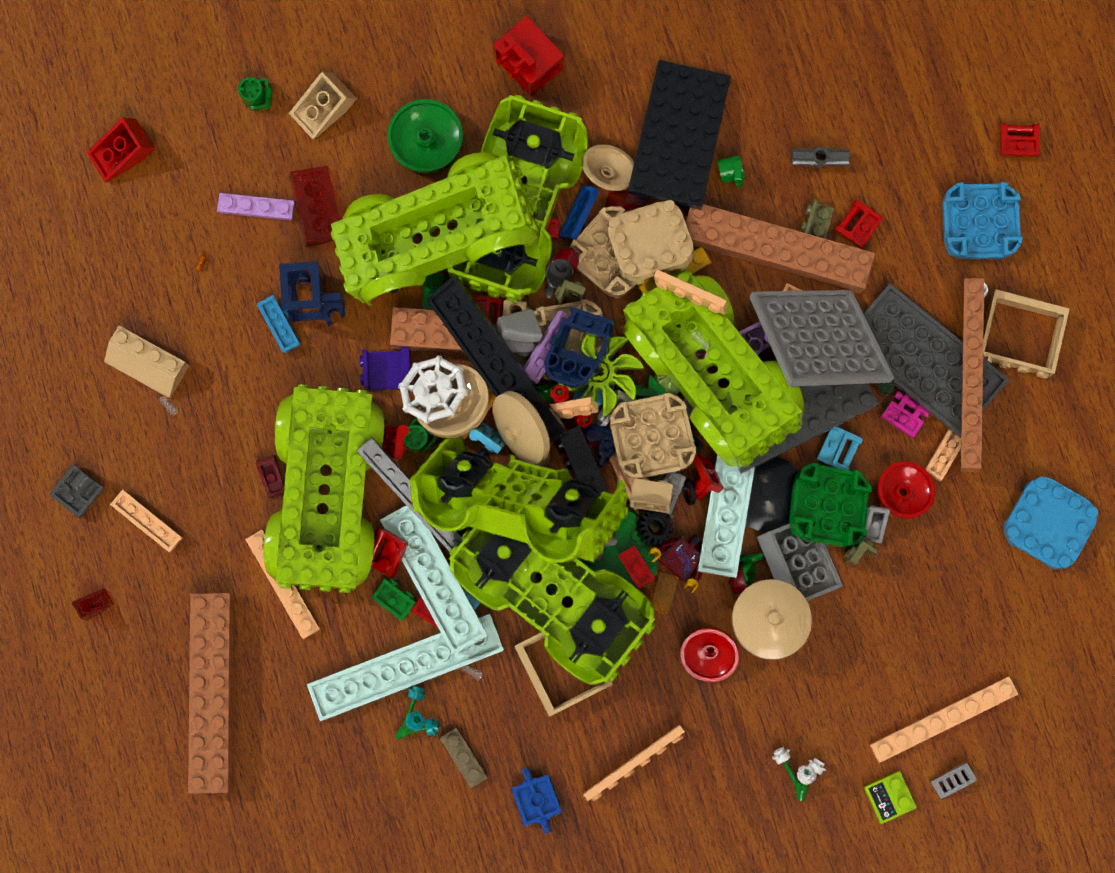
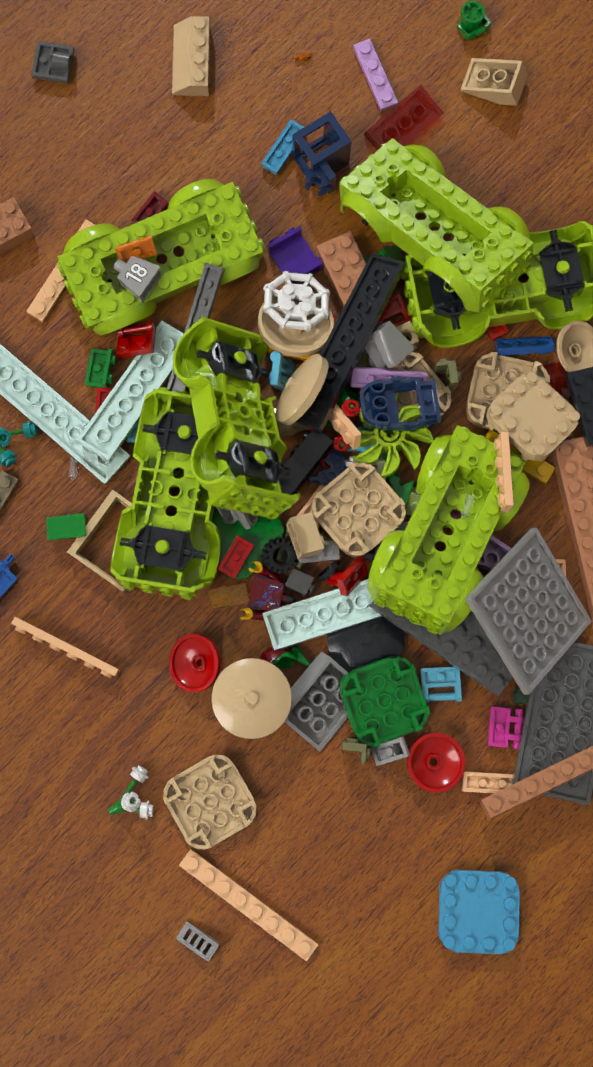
camera: 60 degrees right, 0 degrees up
light nougat plate [110,490,183,553] -> none
clear piece [159,395,179,416] -> none
red plate [382,425,409,460] -> none
green dish [387,99,463,174] -> none
green piece [404,418,439,453] -> none
dark grey hair [544,248,579,298] -> none
lime plate [863,771,917,824] -> none
none -> green panel [46,513,89,541]
none -> light grey torso [114,256,163,303]
none -> orange tile [115,235,158,263]
none -> tan plate [163,755,257,850]
none -> dark grey brick [285,569,316,597]

